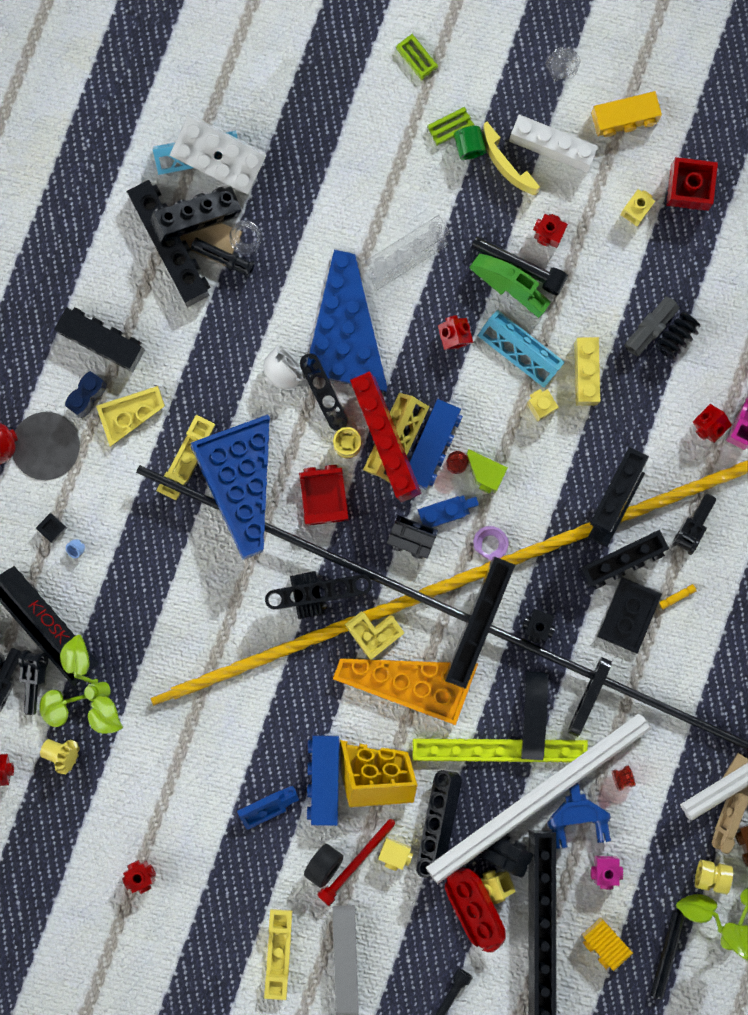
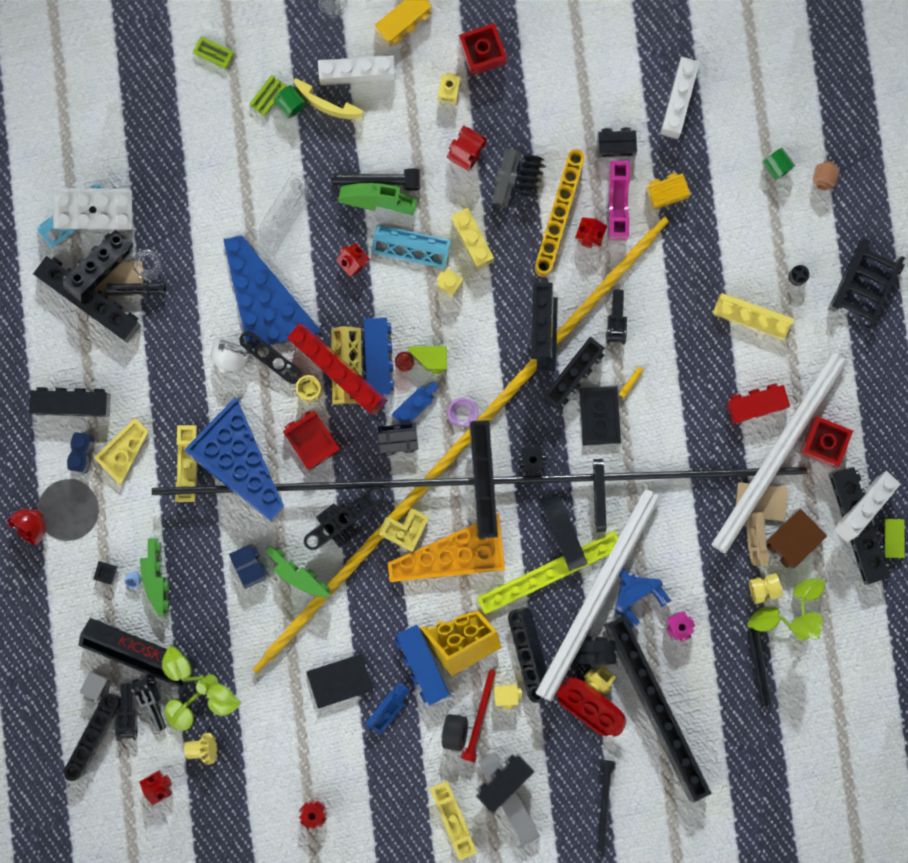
camera: 25 degrees left, 0 degrees up
red brick [533,214,568,248] -> none
yellow brick [582,917,633,971] -> none
clear red wheel [611,765,636,791] -> none
none -> bright green slope [140,538,170,616]
none -> dark blue brick [229,544,268,589]
none -> bright green slope [266,546,333,599]
none -> black tile [306,653,374,709]
none -> red brick [446,125,488,171]
none -> black brick [476,753,535,814]
none -> yellow beam [535,149,585,277]

